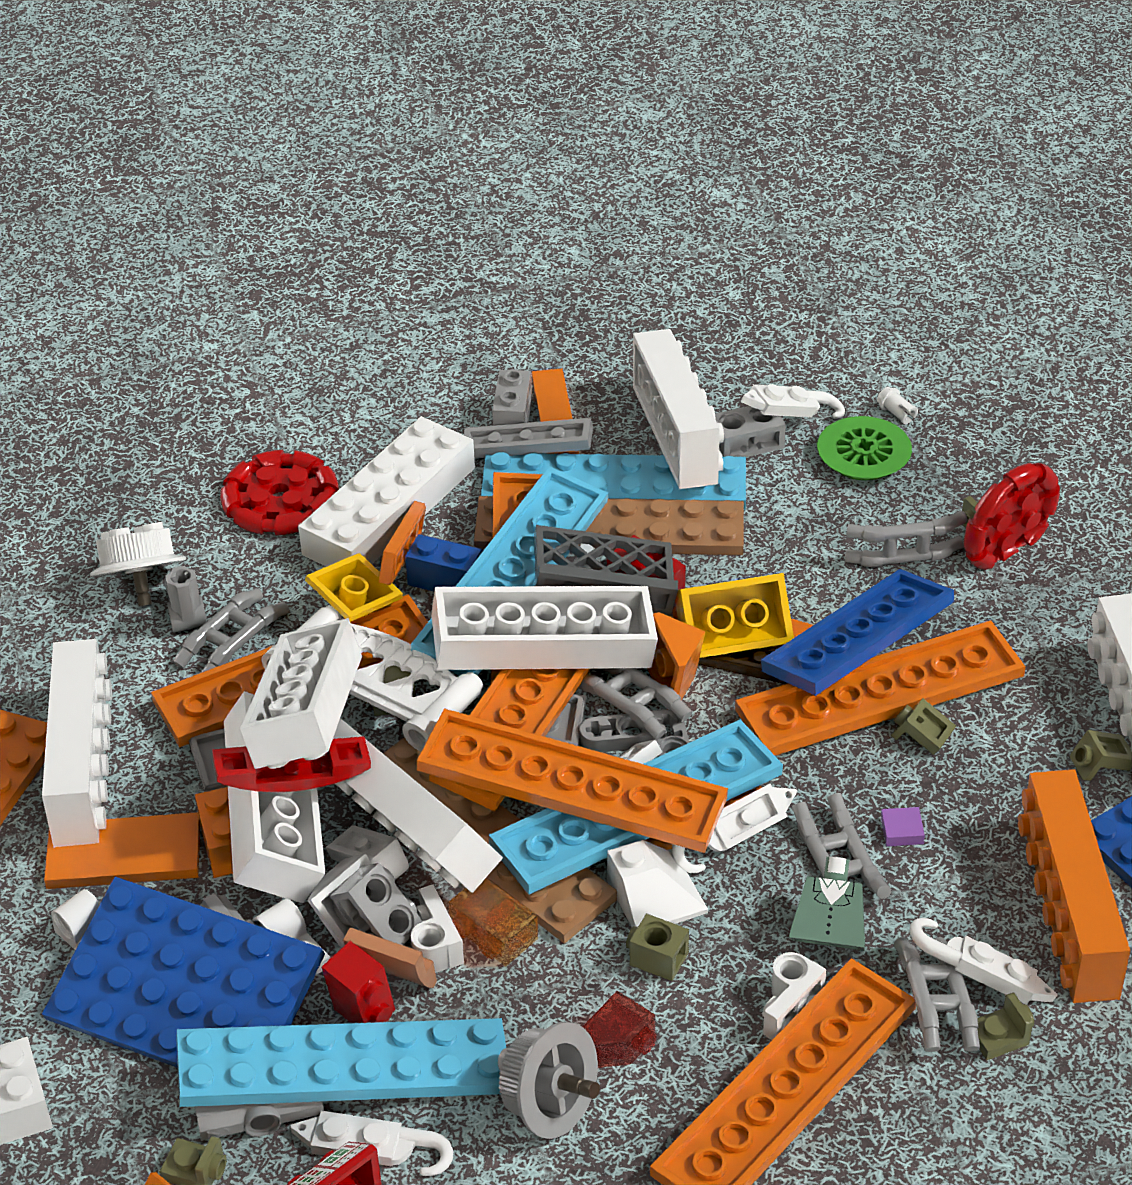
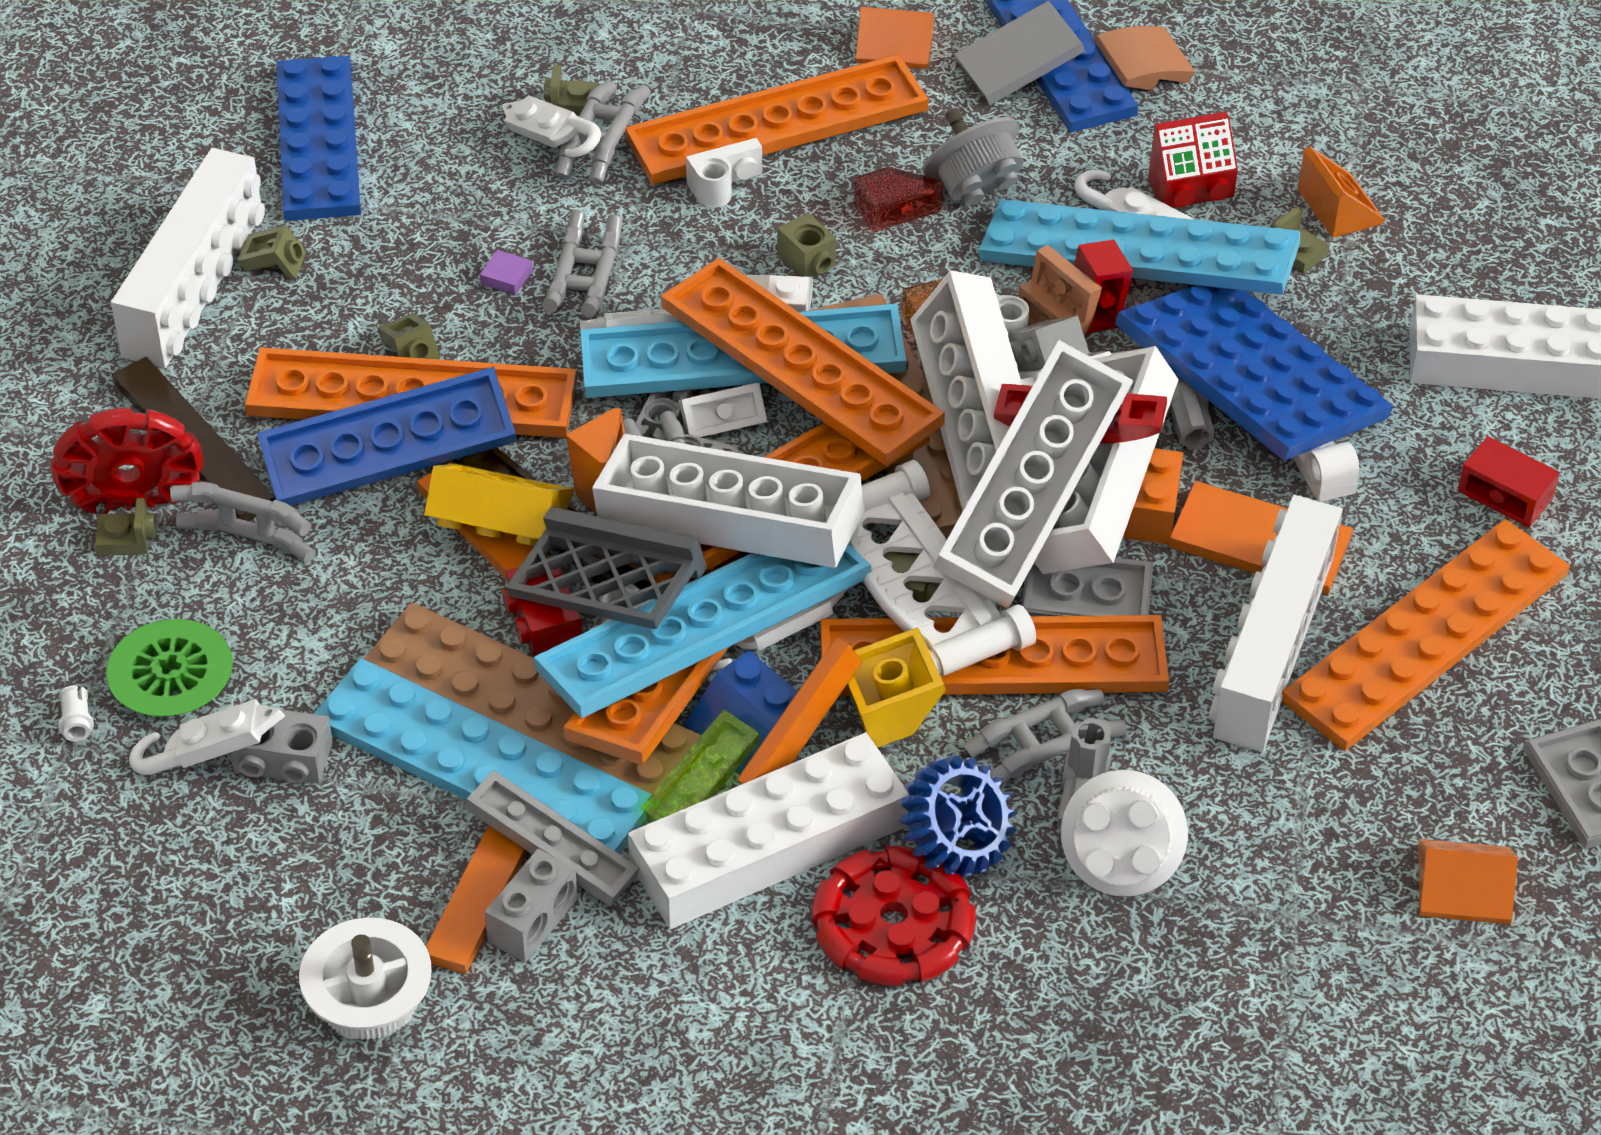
camera: 155 degrees left, 5 degrees up
white brick [633,329,724,489] -> none
sand green torso [789,857,865,951] -> none
orange brick [1018,769,1130,1003] -> none
none -> dark brown tile [112,357,276,521]
none -> white piece [299,918,432,1040]
none -> clear neon green plate [641,709,760,822]
none -> blue gear [898,755,1017,878]

